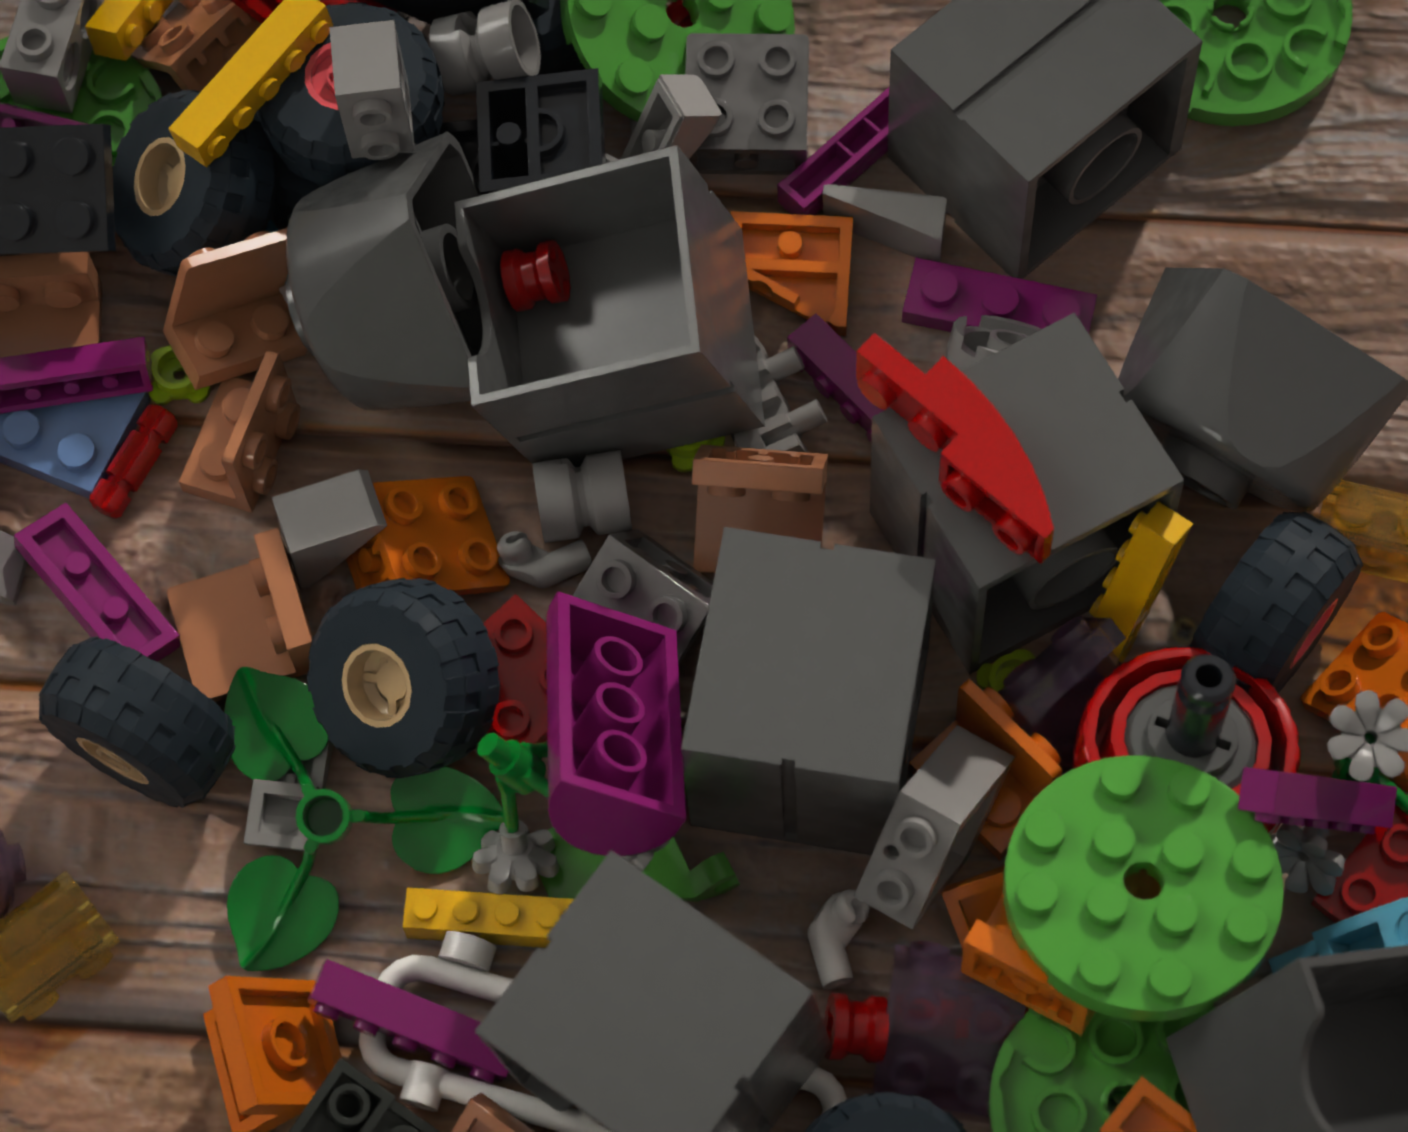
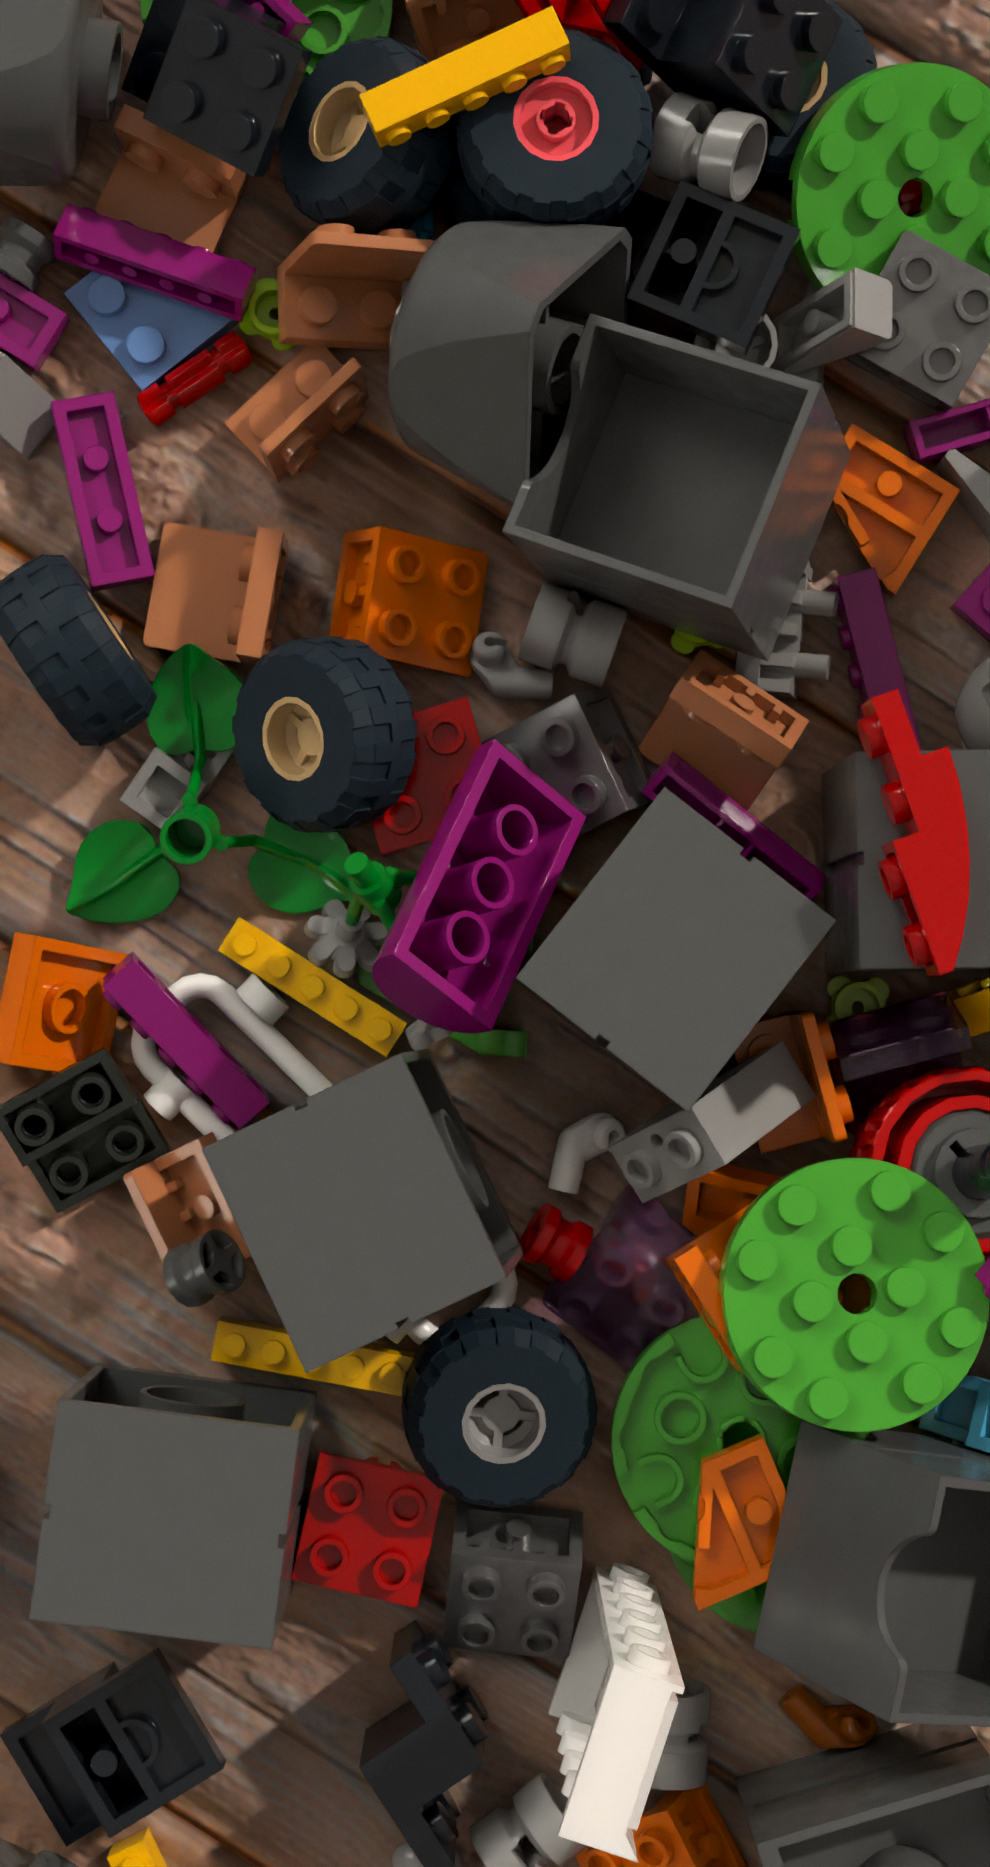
camera: 20 degrees right, 20 degrees up
light grey slope [272,469,387,588] -> none
light grey brick [329,20,415,160] -> none
red wheel [500,240,571,312] -> none

